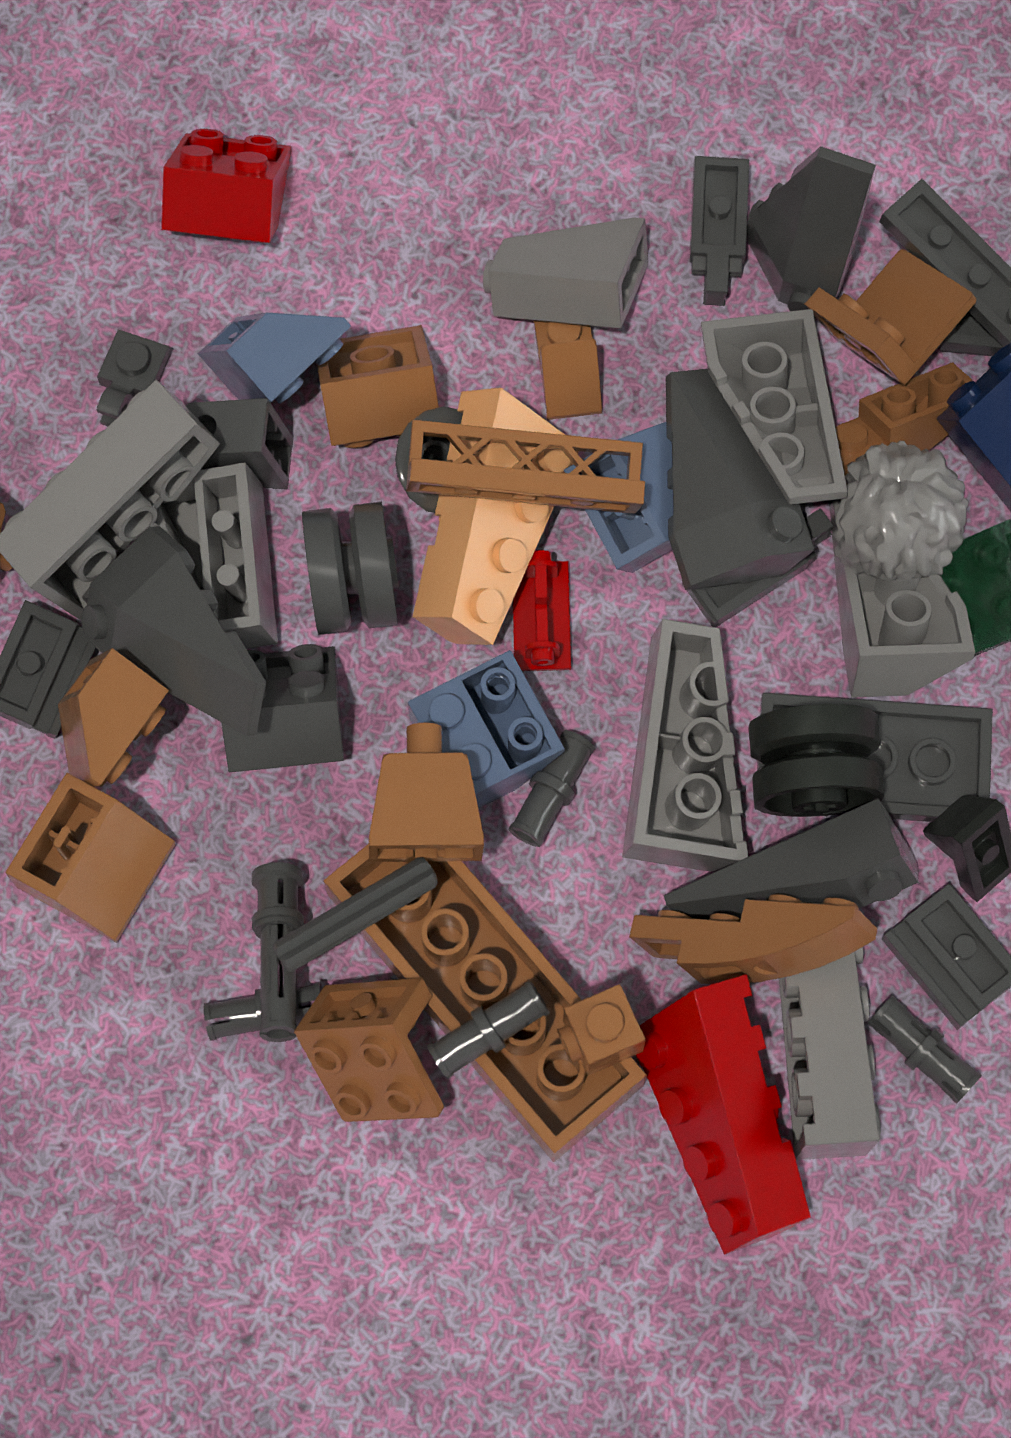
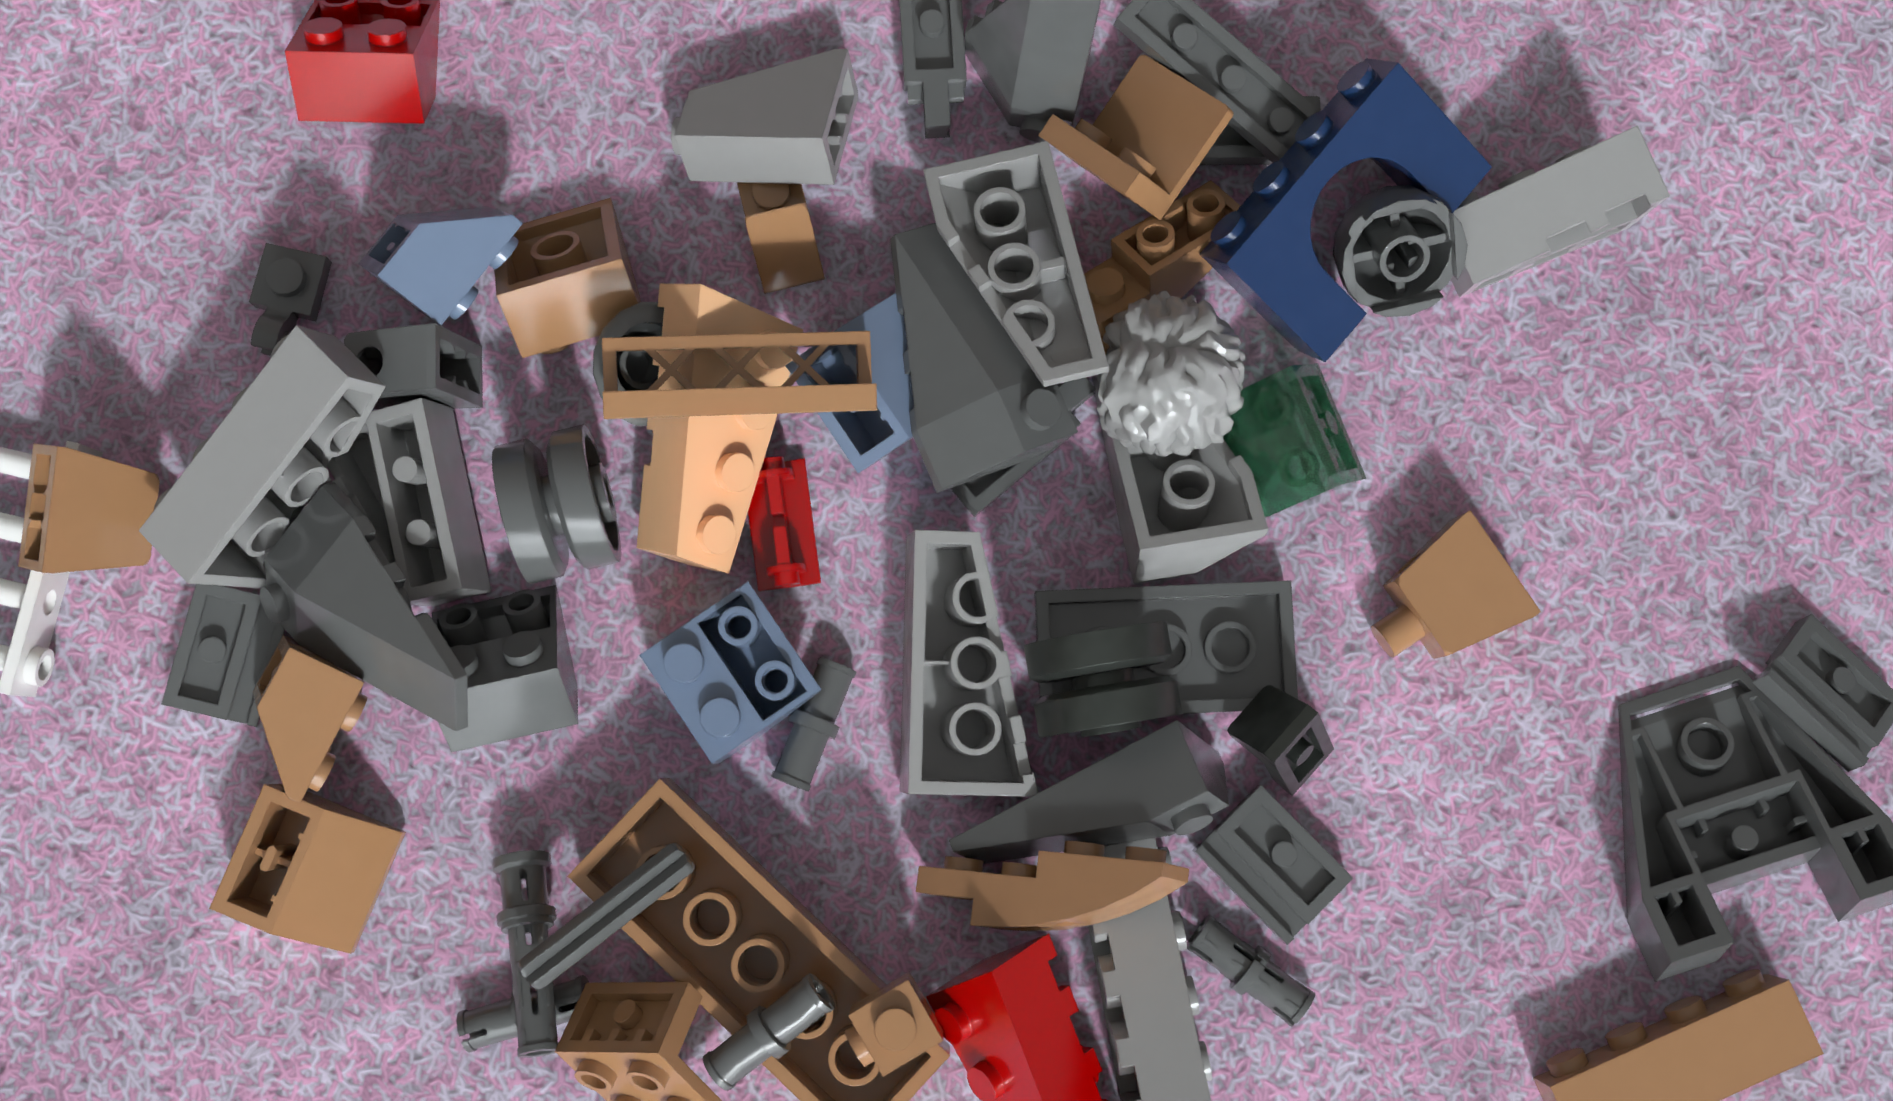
camera: 10 degrees left, 10 degrees up
medium nougat torso [369,722,484,862] -> none

